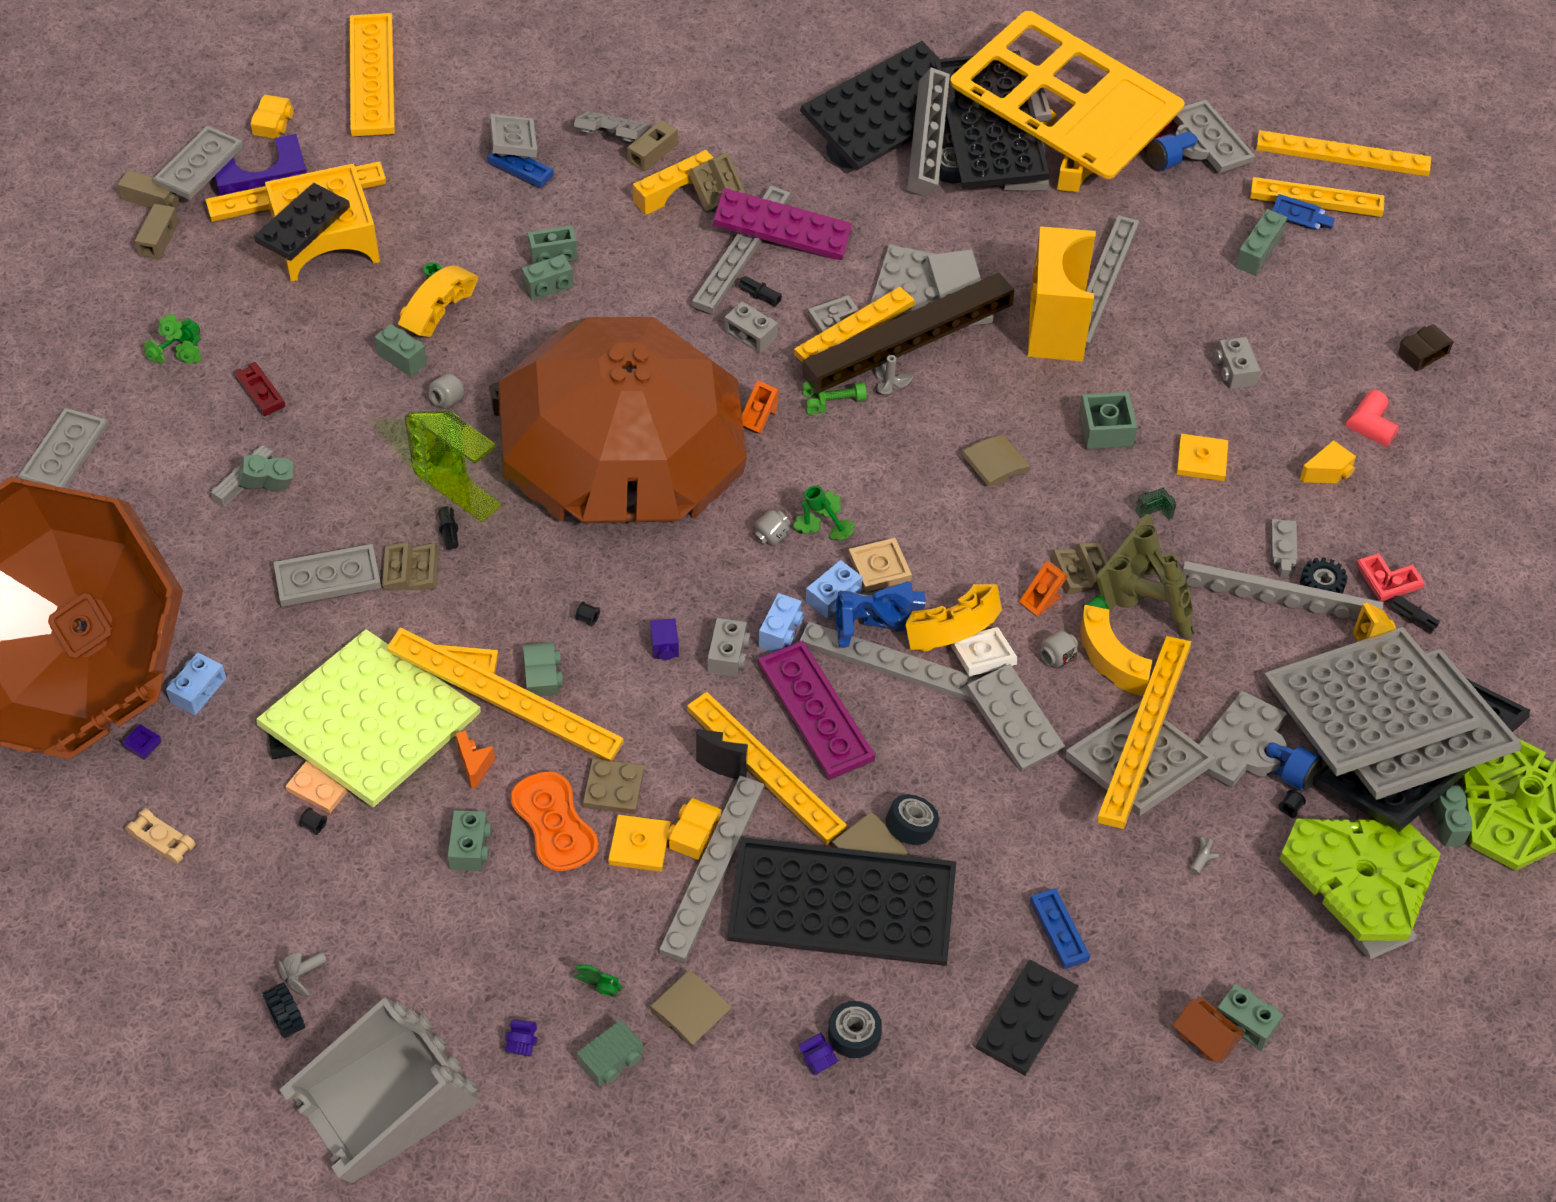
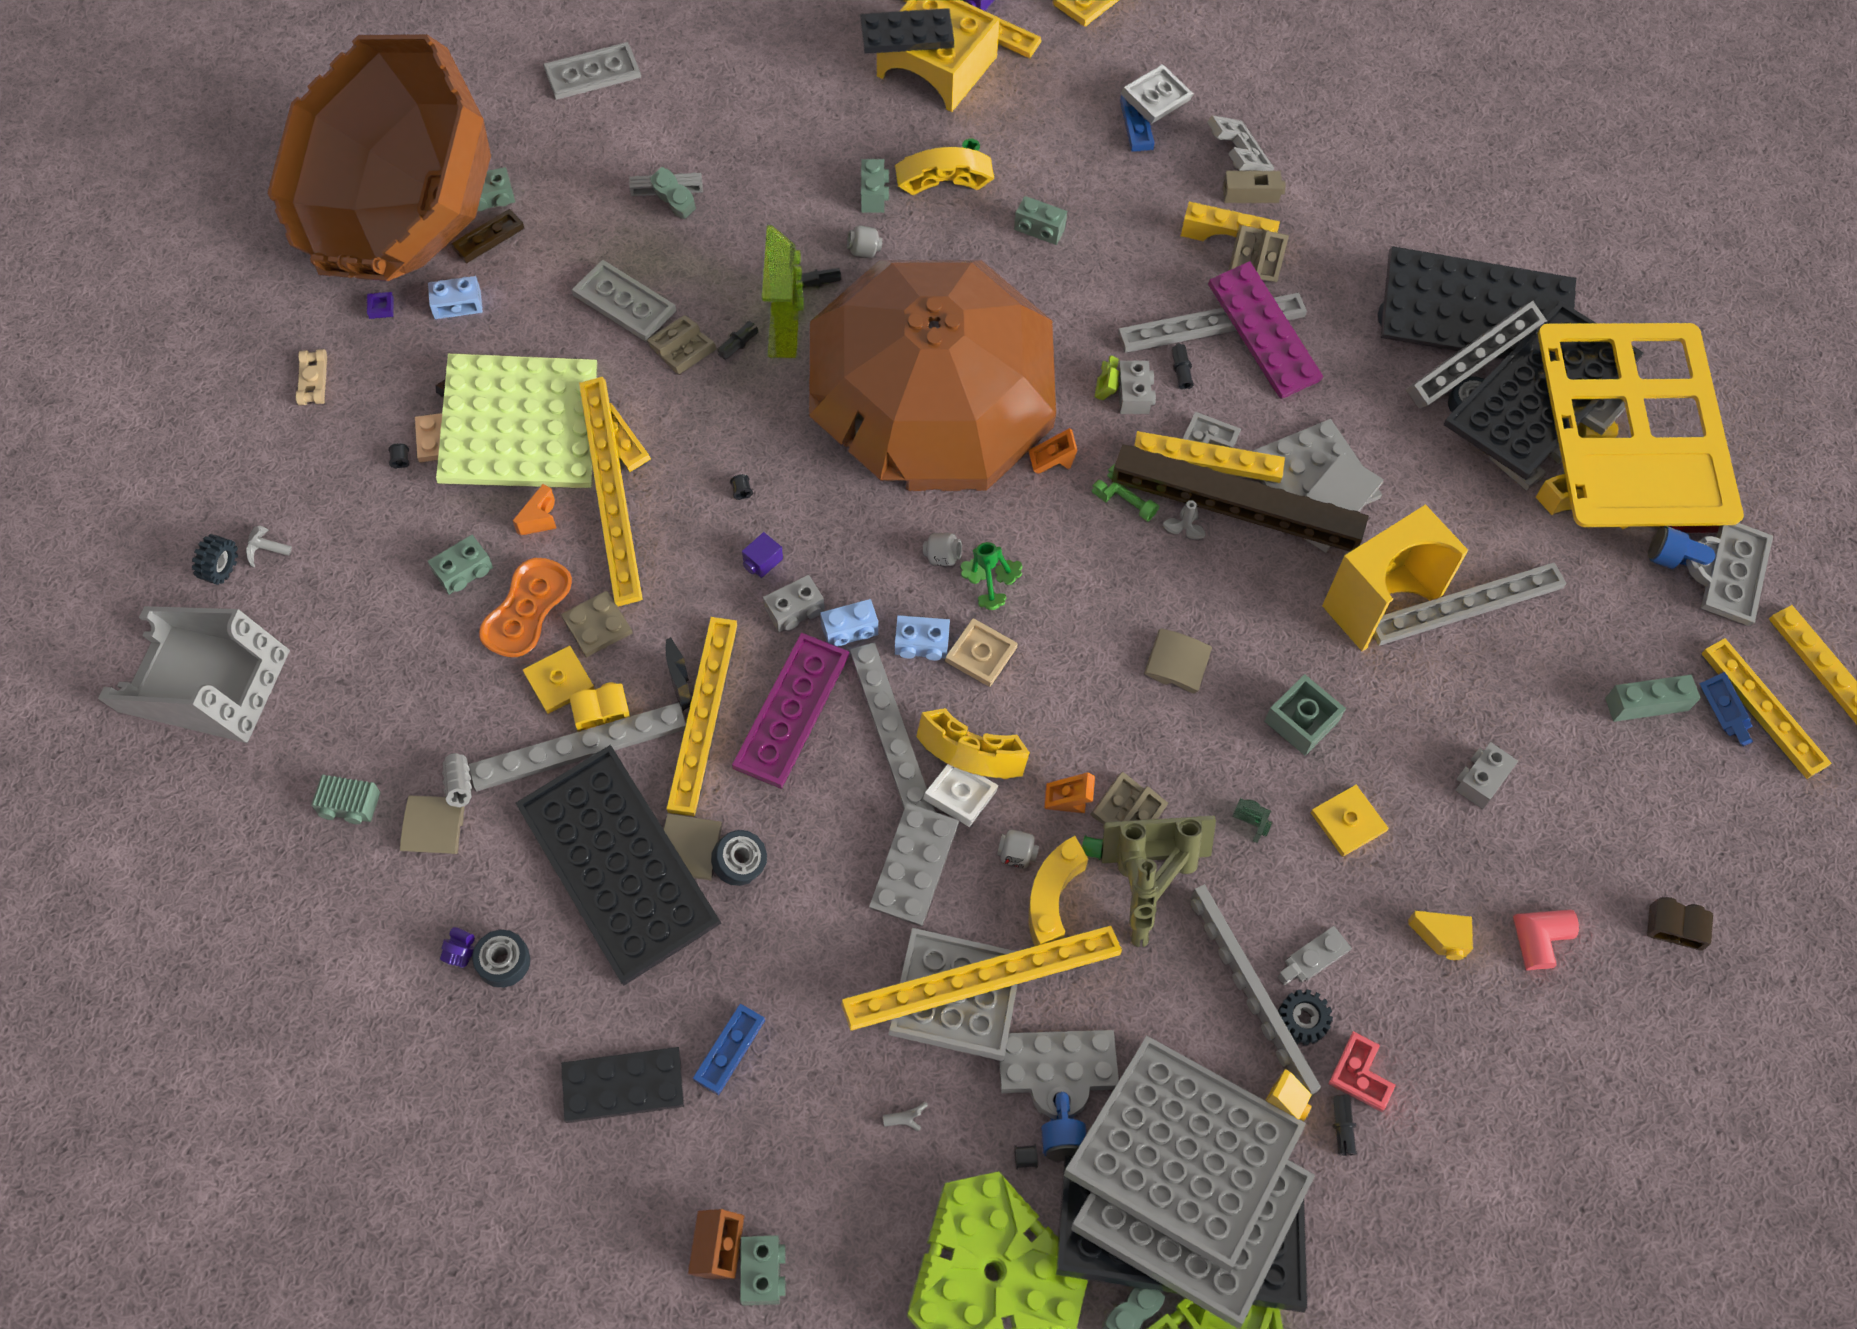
camera: 50 degrees right, 10 degrees up
bright green plant [144,314,202,364] -> none
dark red plate [233,362,285,416] -> none
dark purple piece [505,1019,538,1057] -> none
sand green brick [523,642,563,696] -> none
sand green brick [528,225,578,264] -> none
green plate [574,964,622,997] -> none
blue hips [835,581,926,648] -> none
none -> light grey axle [442,753,472,807]
none -> lime plate [1095,355,1119,400]

